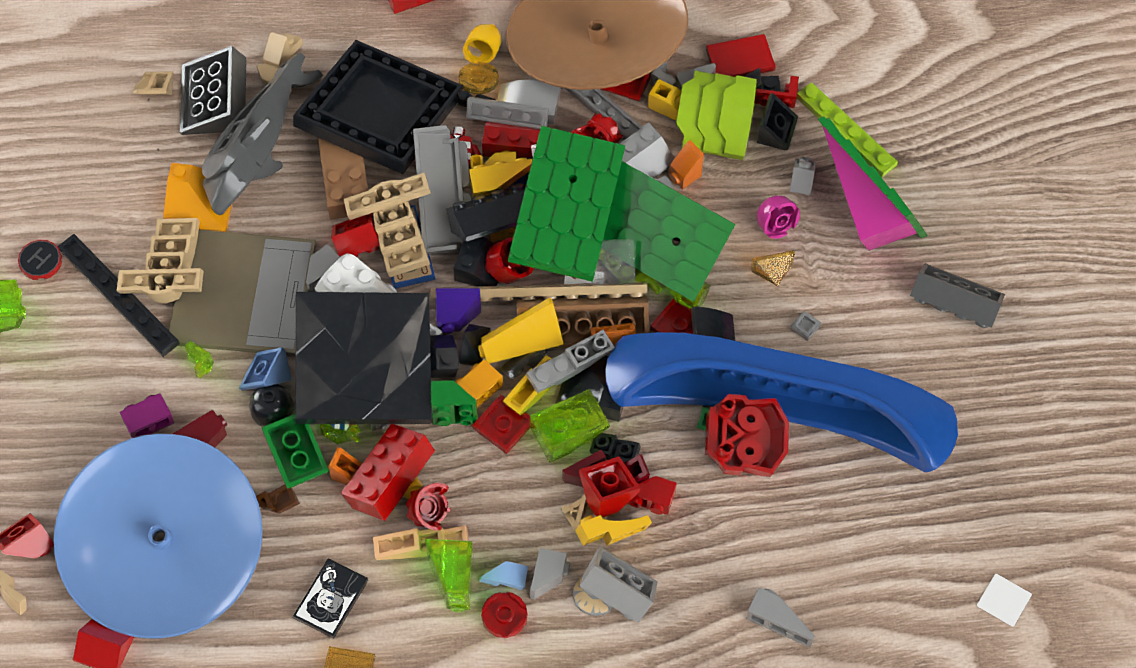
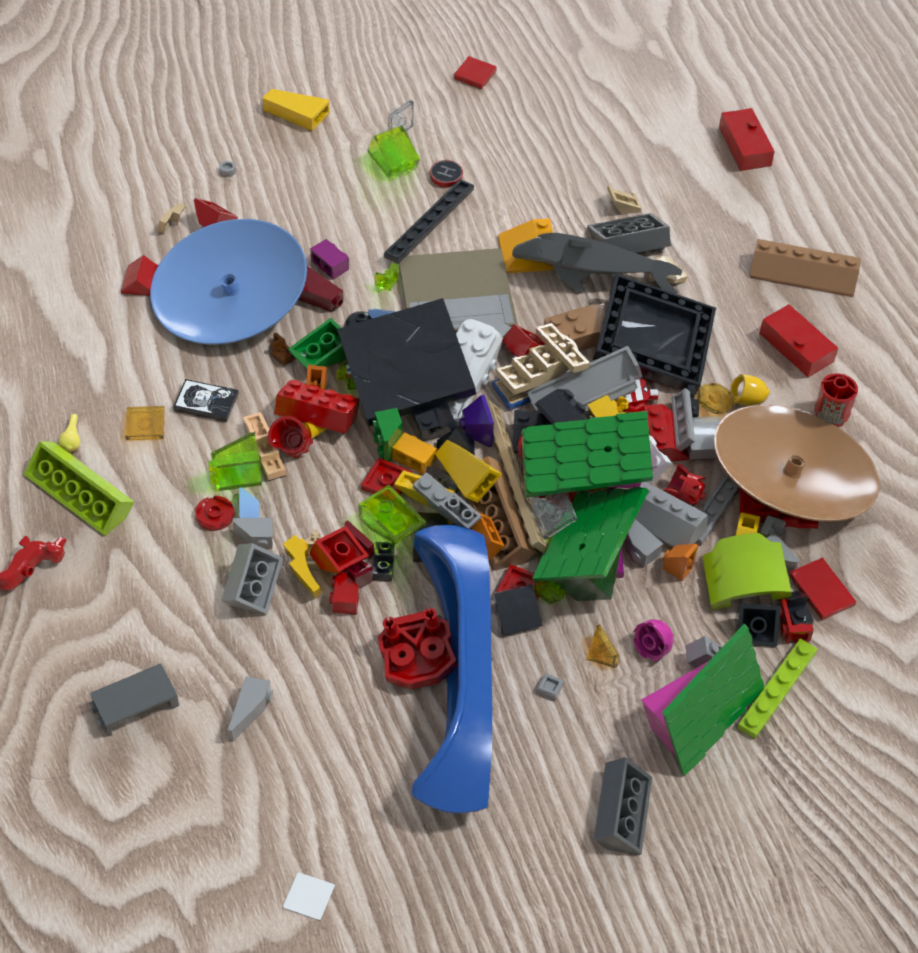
camera: 75 degrees right, 10 degrees down
tan slope [117,218,204,303] -> none
tan slope [263,32,303,67] -> none

